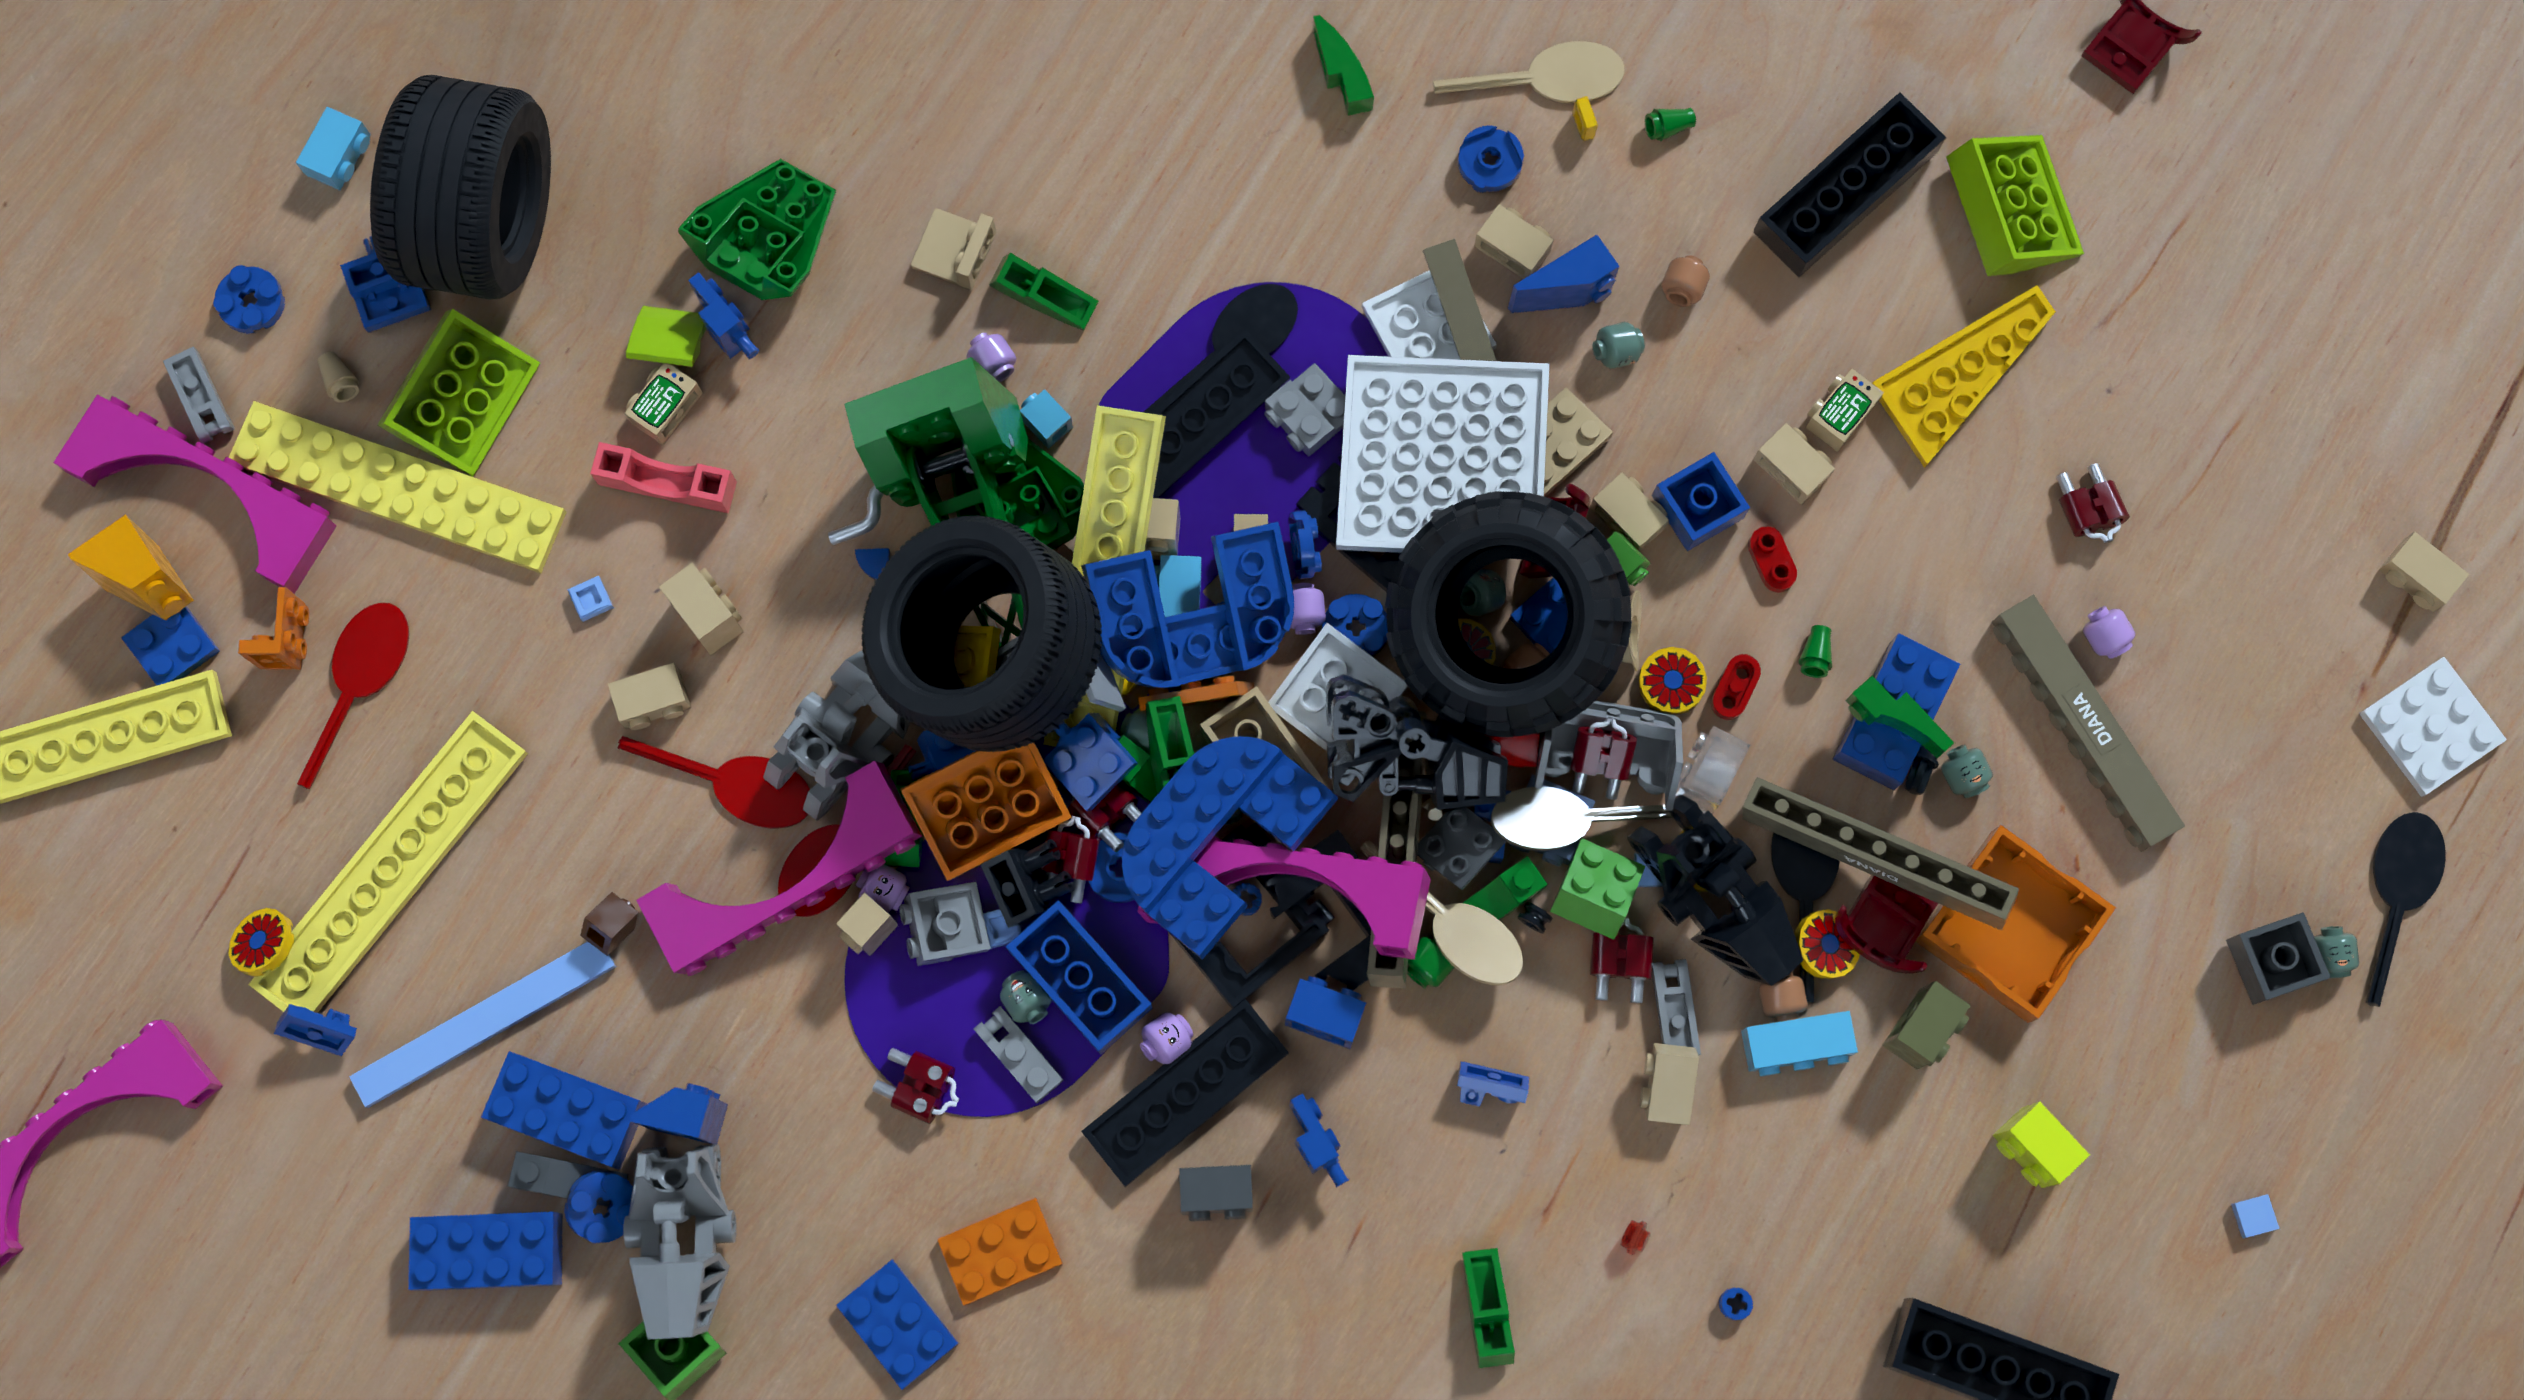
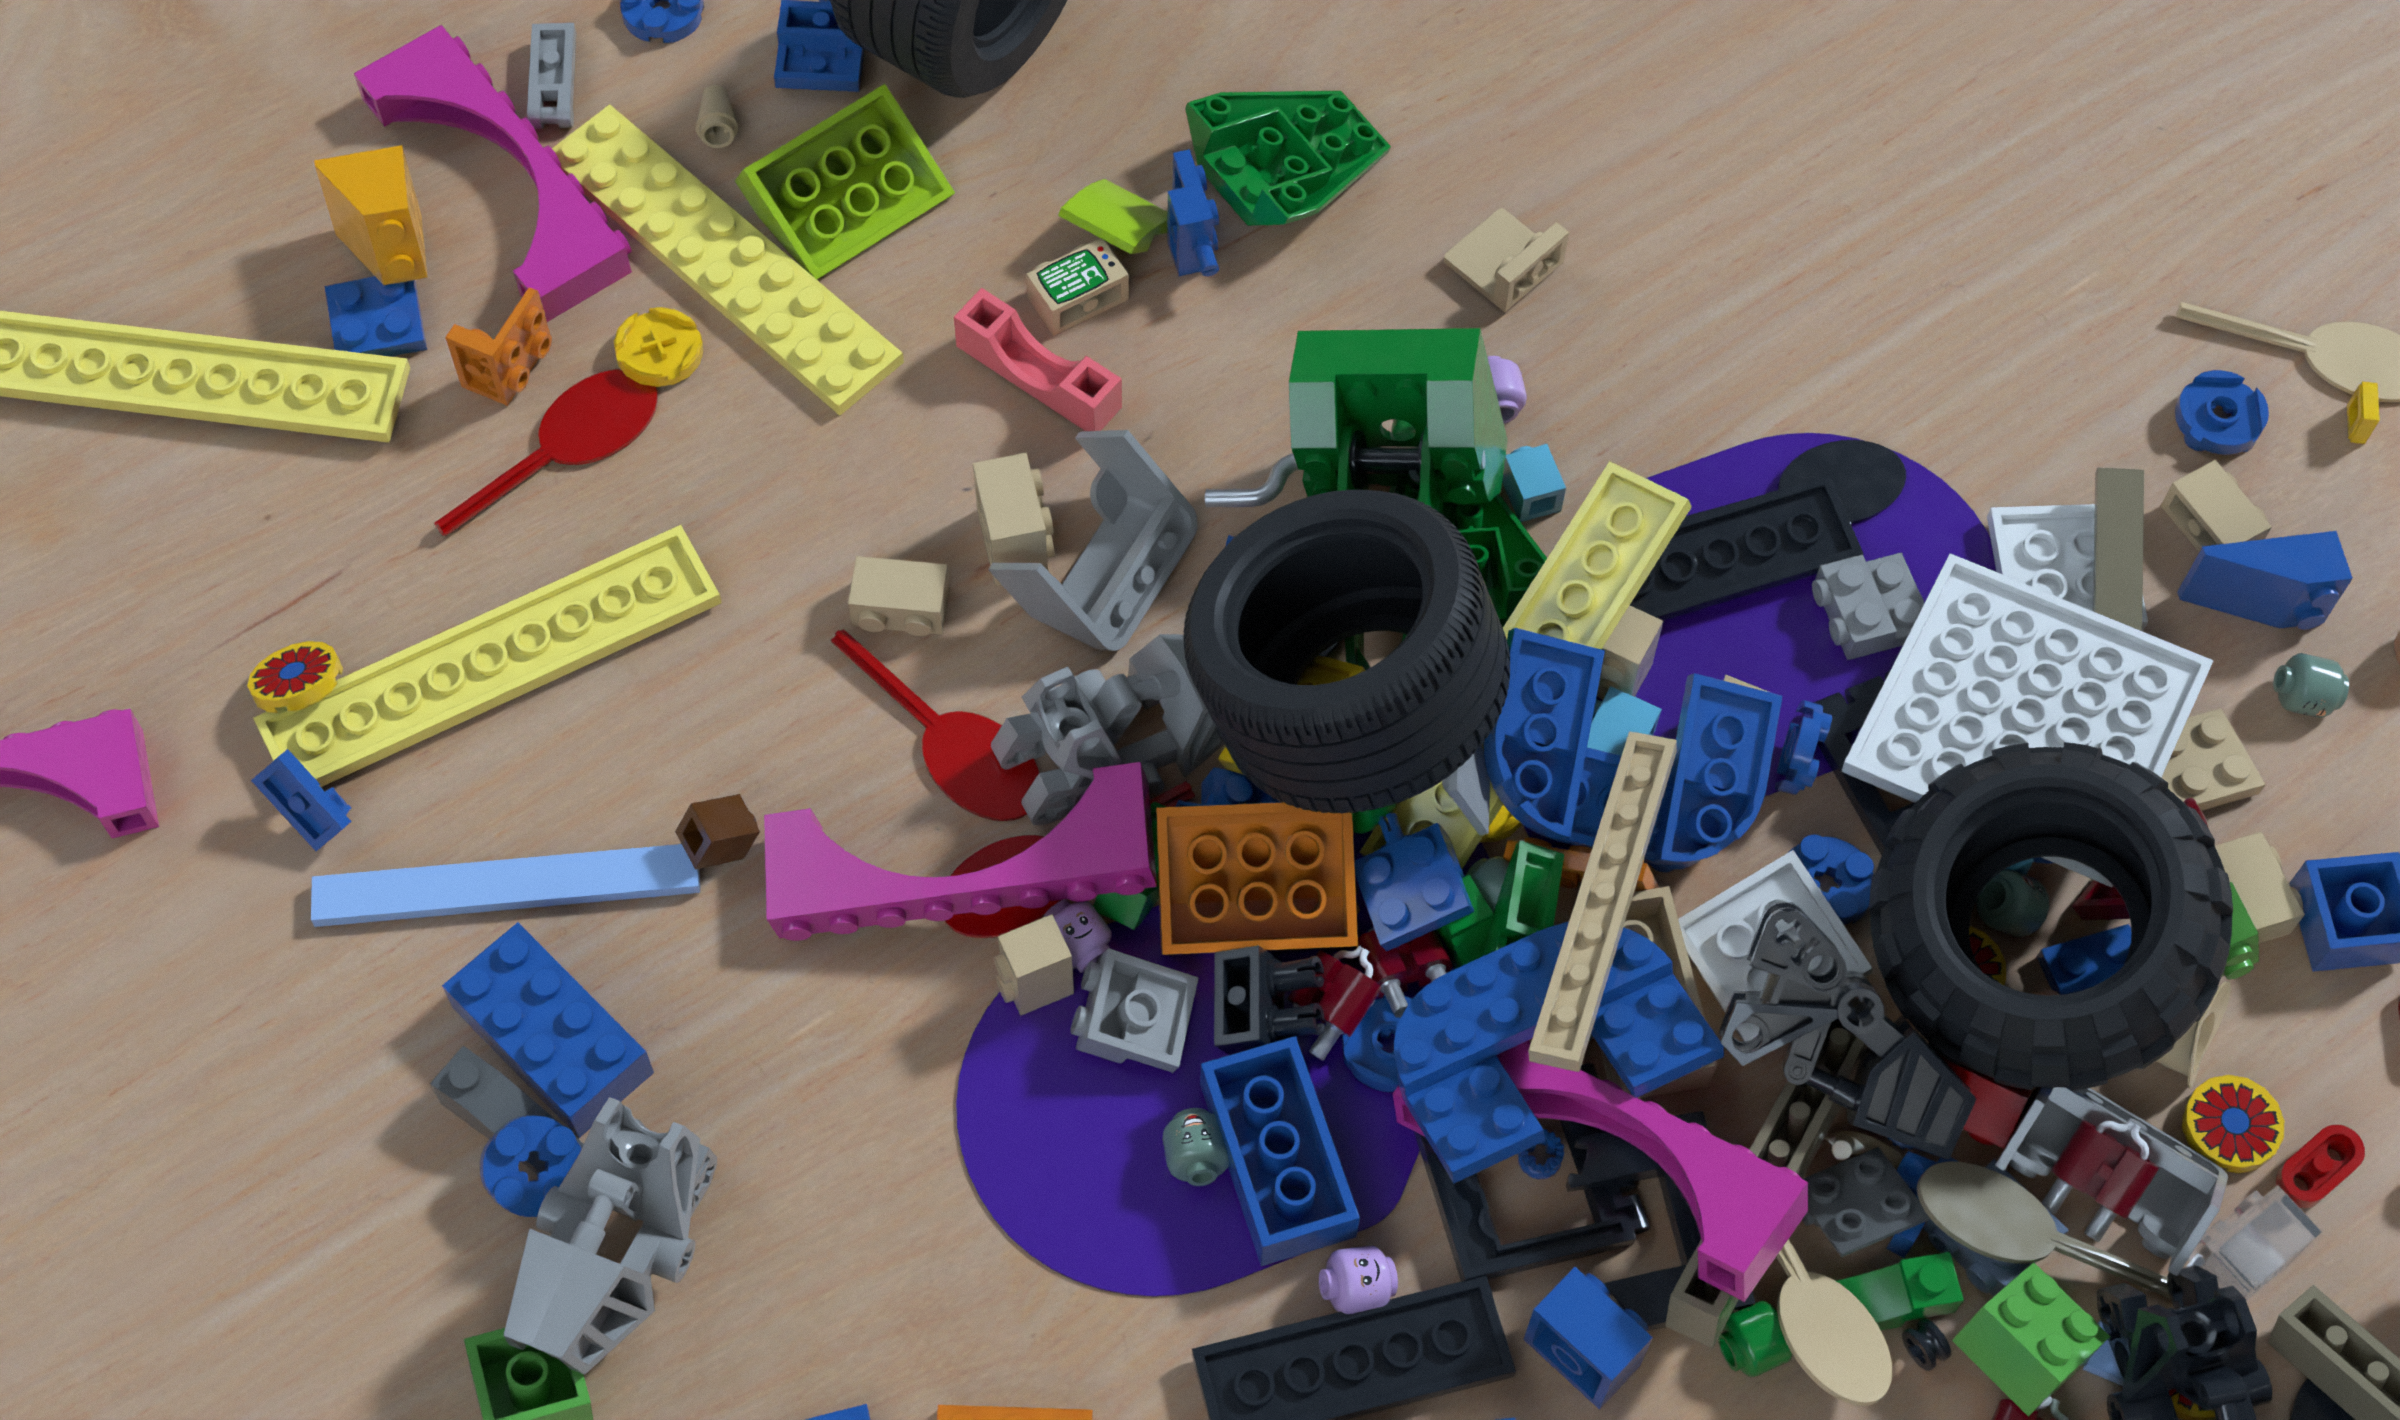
camera: 25 degrees right, 15 degrees down
blue brick [408,1212,563,1291] -> none
light blue tile [567,576,614,622] -> none
blue slope [629,1083,728,1145] -> none
dark red piece [873,1048,959,1124] -> none
light grey plate [973,1006,1063,1103] -> none
light blue tile [983,909,1022,949] -> none
green slope [989,252,1099,330] -> none
lavender head [1290,583,1326,635] -> none
green slope [1312,15,1374,116] -> none
none -> yellow tile [614,307,703,387]
none -> light grey windscreen [988,430,1197,651]
none -> tan plate [1529,731,1677,1072]

